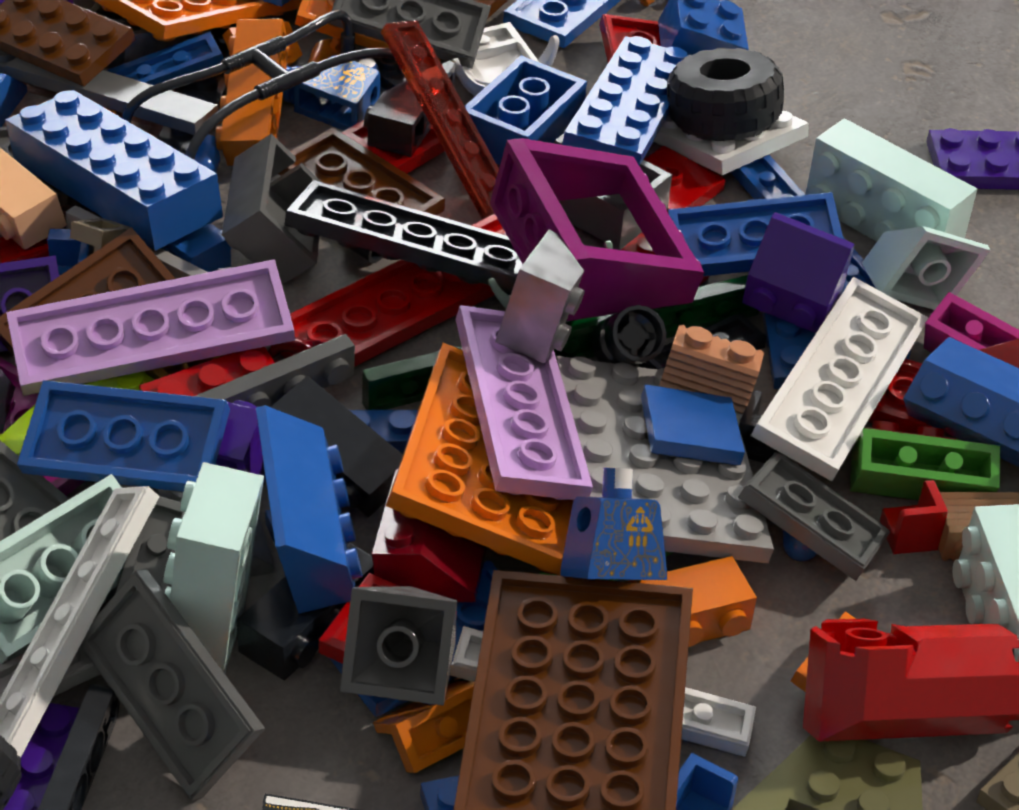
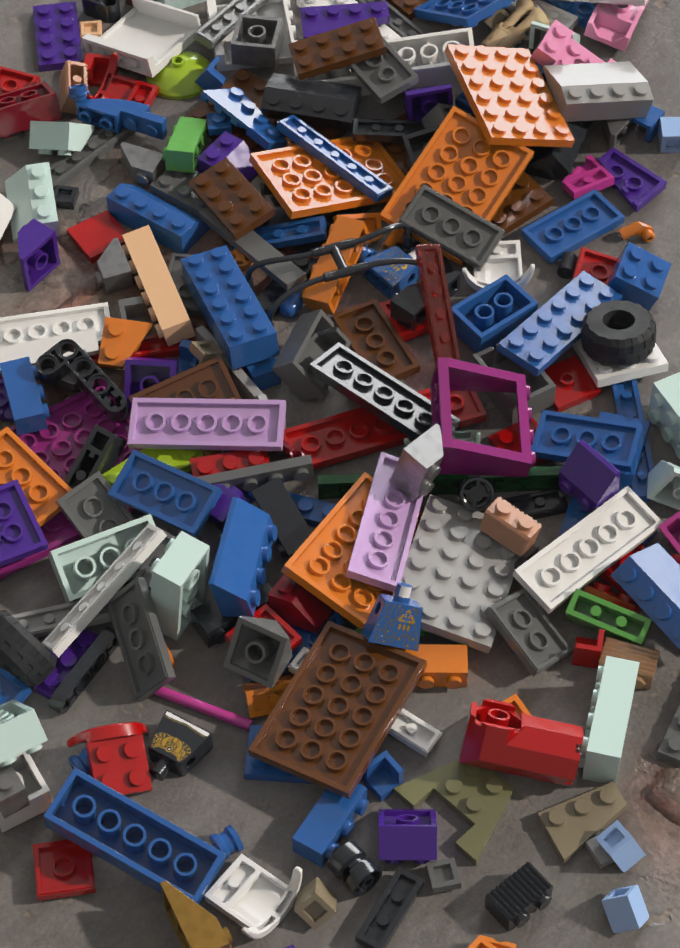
camera: 25 degrees right, 10 degrees up
blue tile [641,385,745,465] -> none
none -> dark pink bar [153,687,253,731]
none -> black hinge [557,252,578,279]

